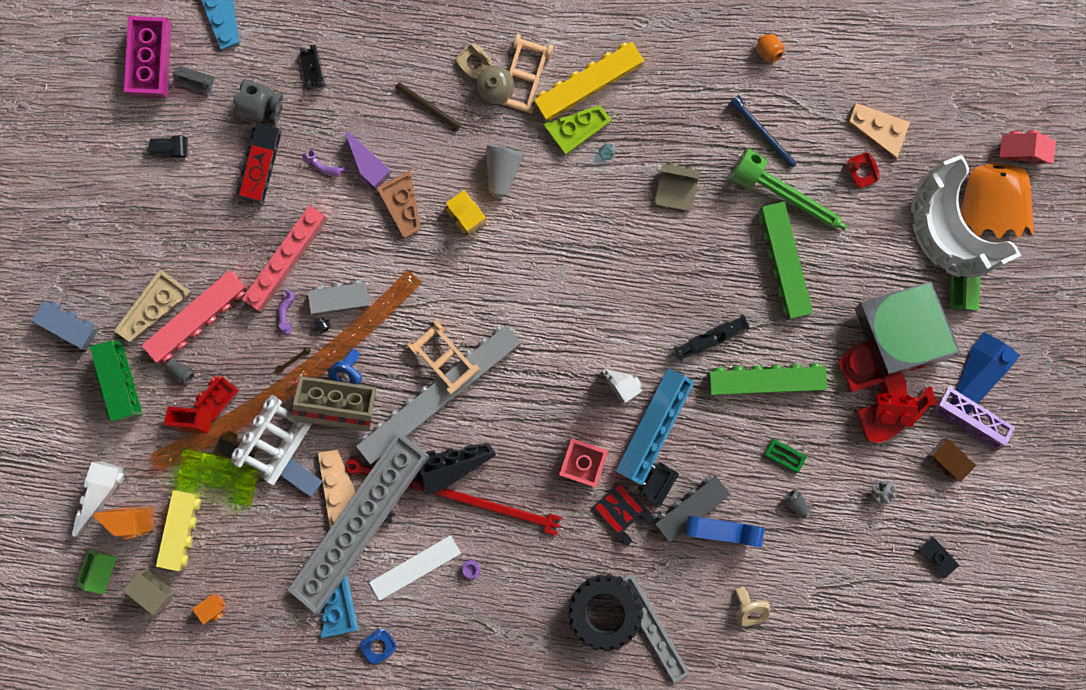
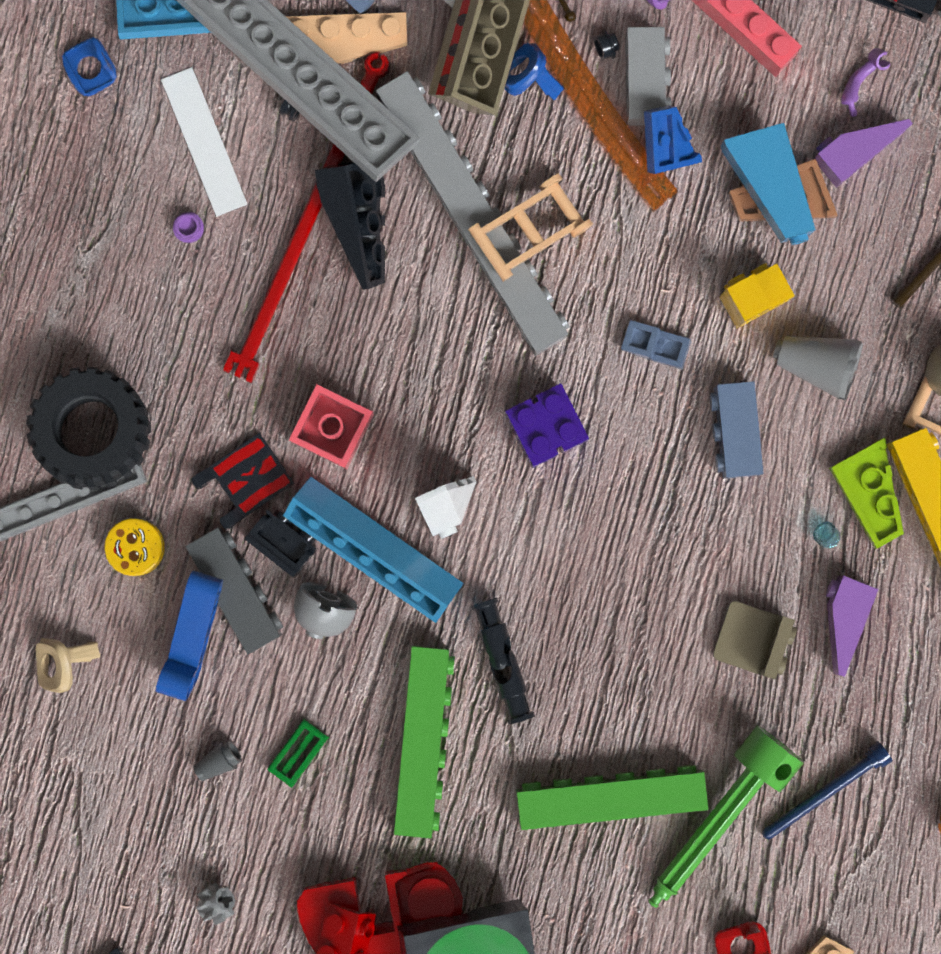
camera: 90 degrees right, 0 degrees up
none -> yellow head [104,518,165,576]
none -> light grey cylinder [294,582,358,639]
none -> dark purple piece [505,383,589,469]
none -> sand blue slope [621,320,692,370]
none -> blue wing [644,105,702,174]
none -> sand blue brick [709,381,764,479]
none -> dark azure slope [720,123,816,245]
none -> medium lavender slope [826,576,879,677]

